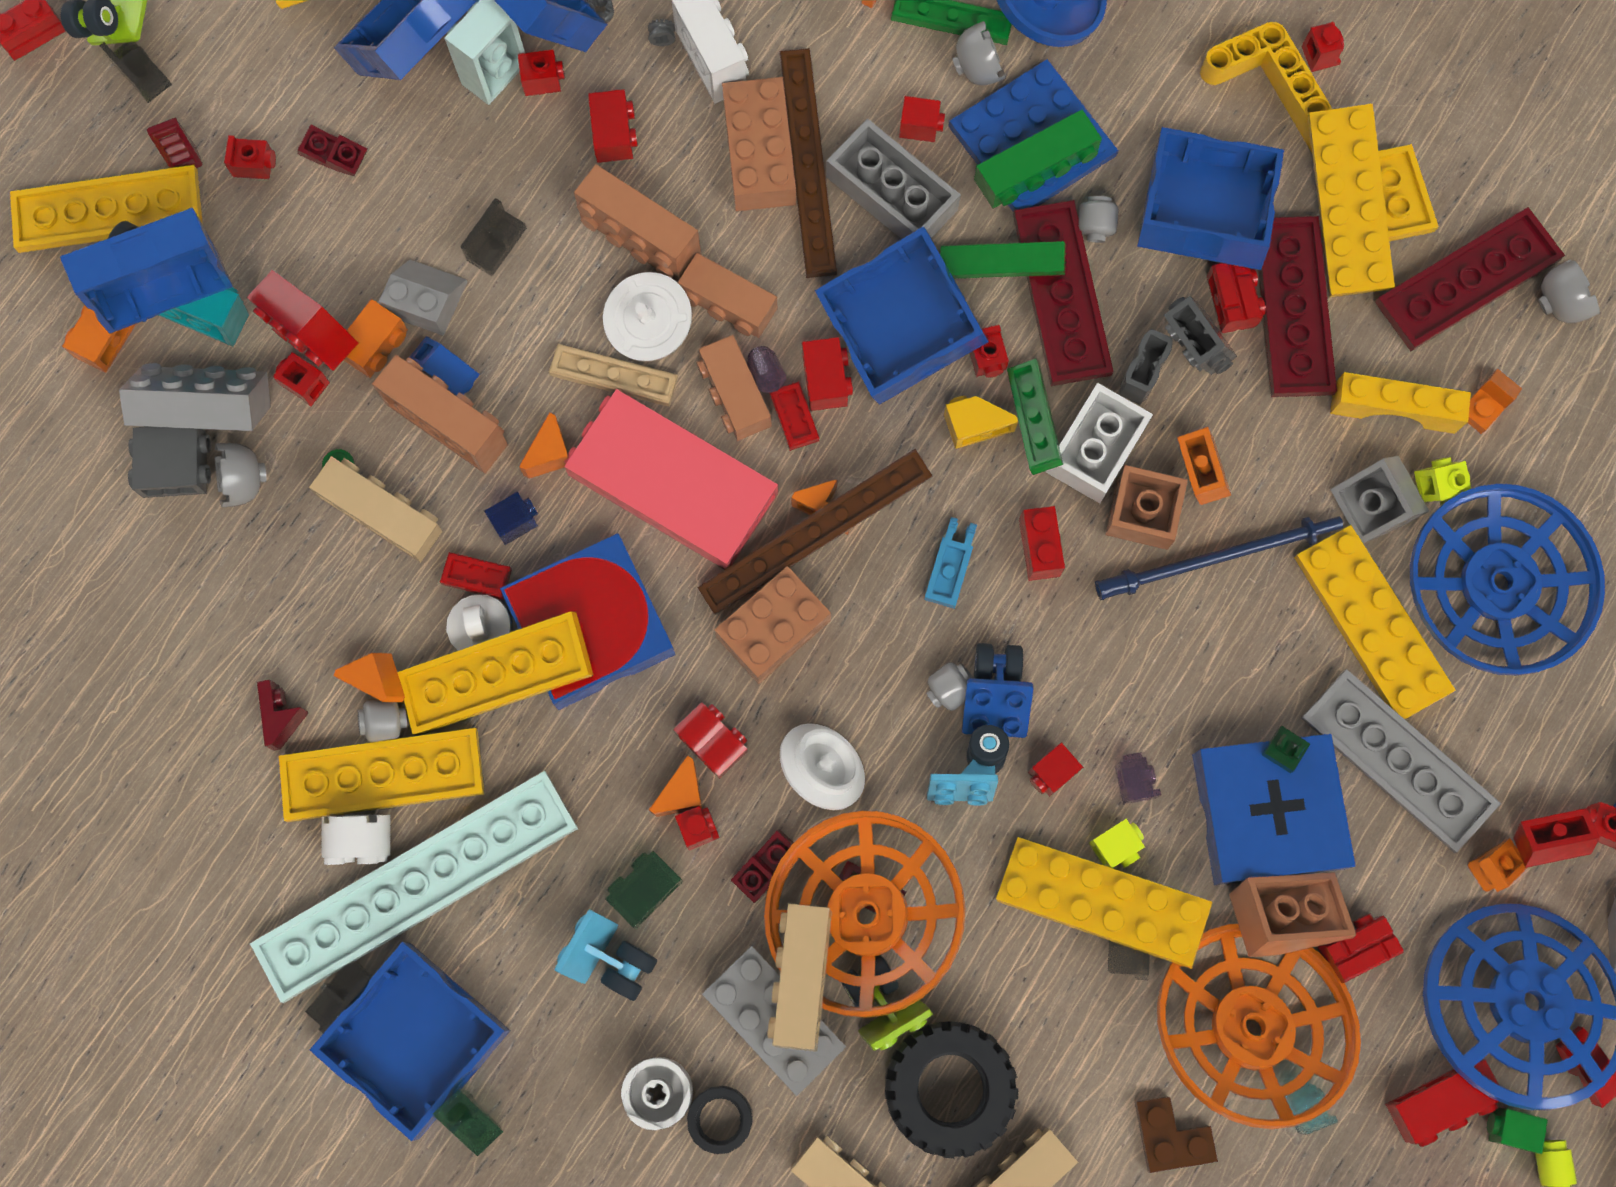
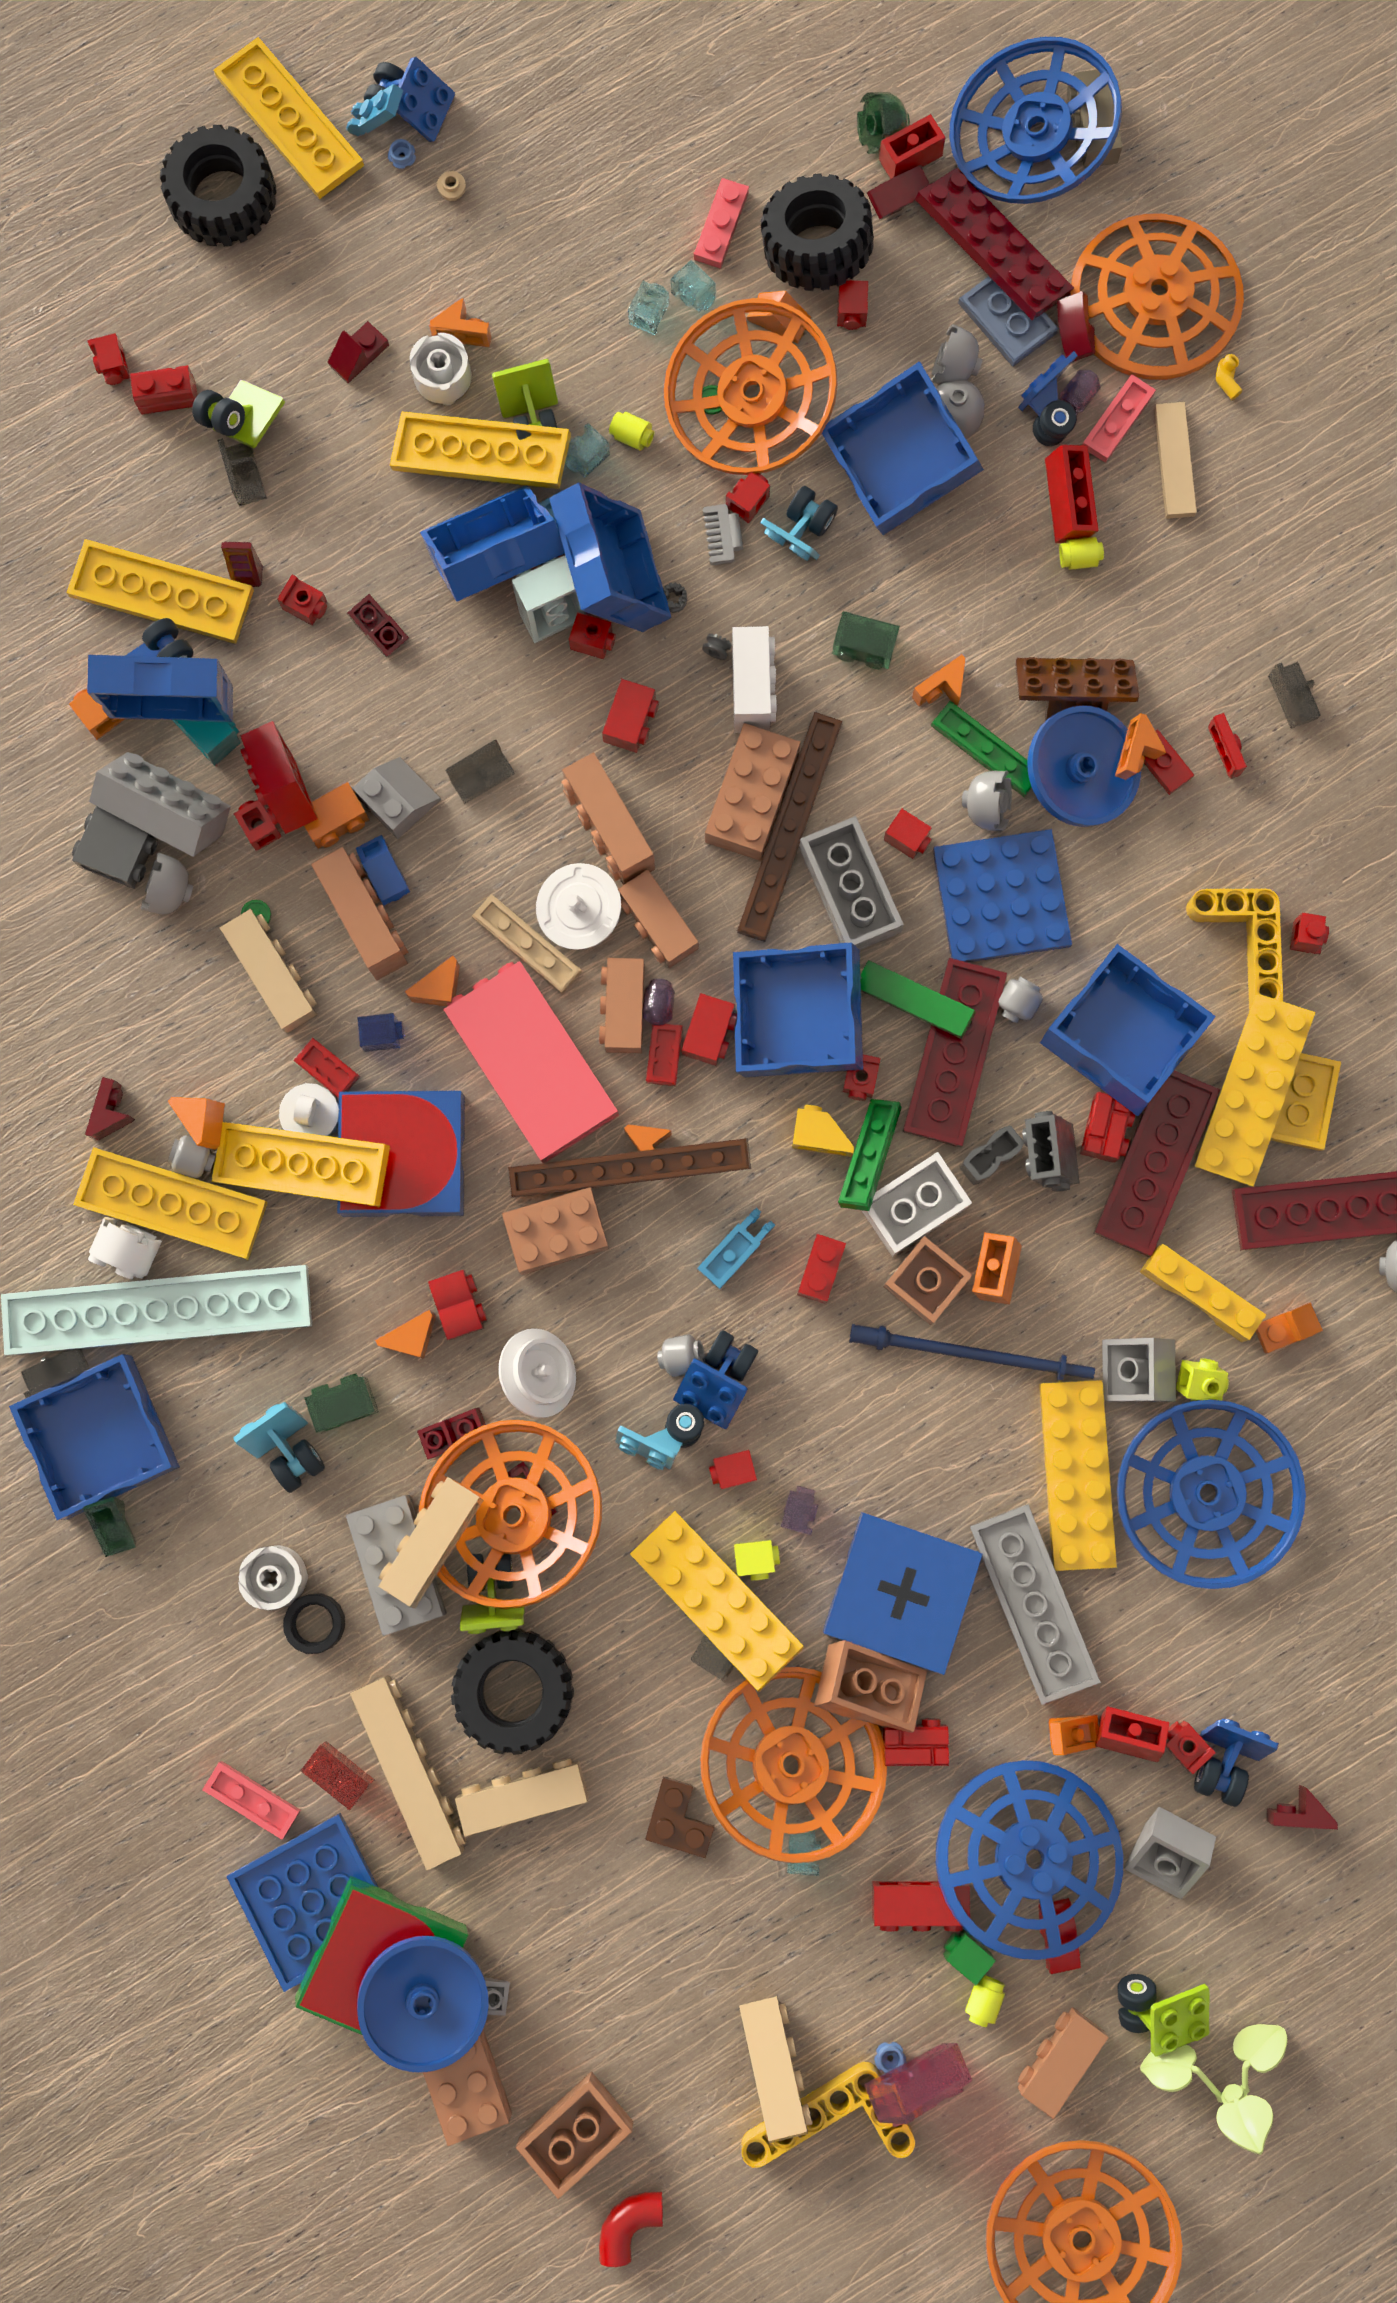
camera: 30 degrees right, 5 degrees up
red brick [675,806,720,851] -> none
green brick [974,109,1102,209] -> none
dark green tile [1262,726,1310,773] -> none

